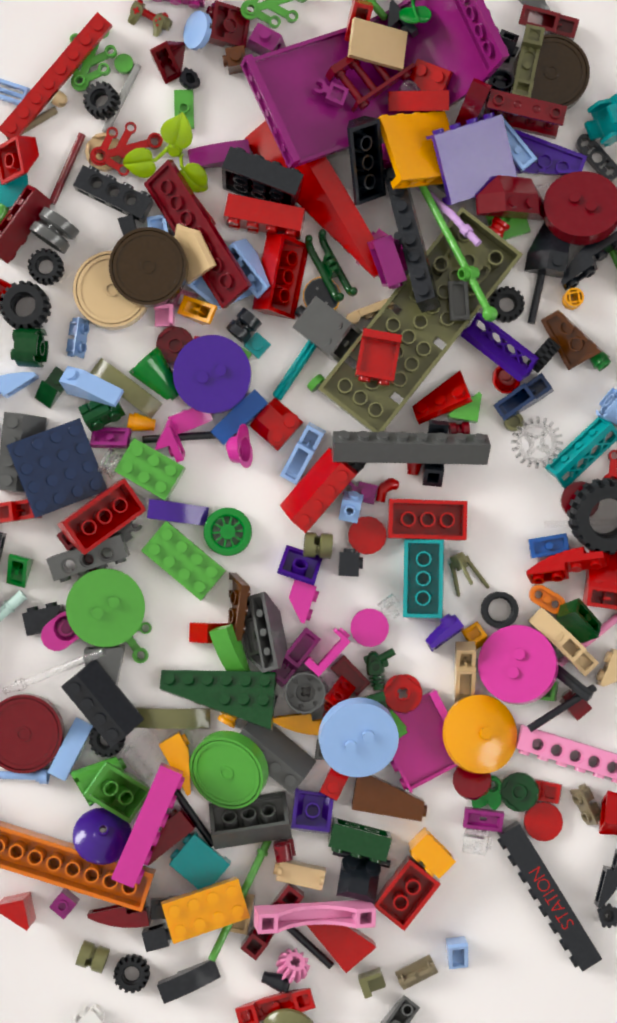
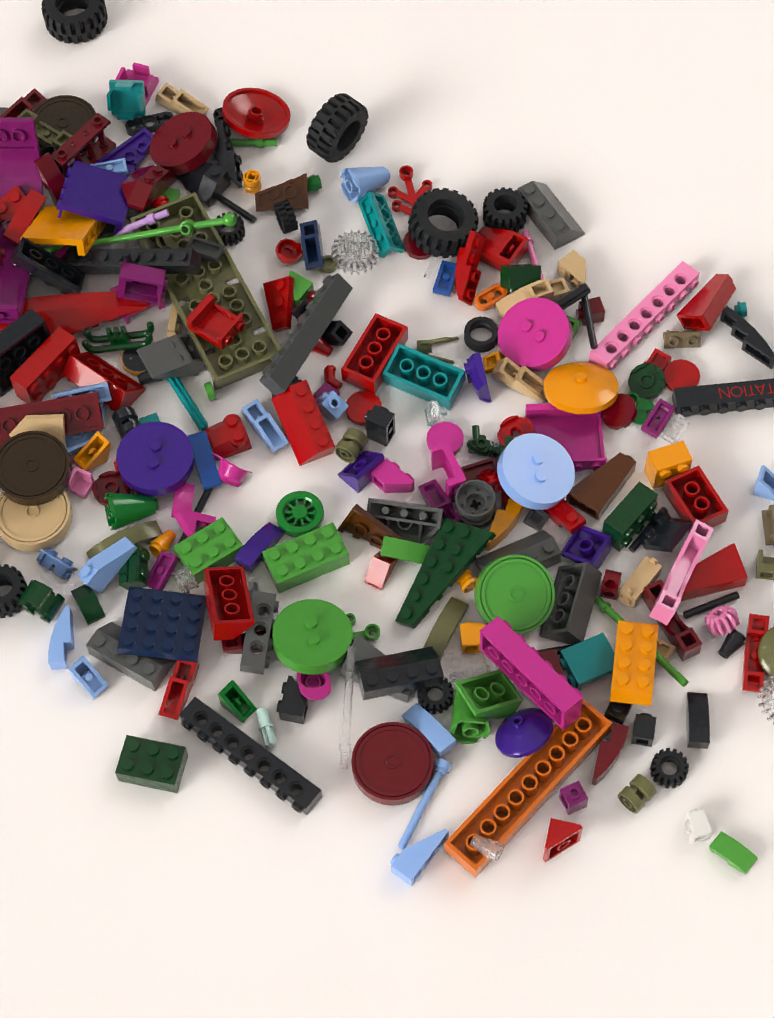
camera: 60 degrees left, 25 degrees down
dark purple fence [461,312,539,382] -> none

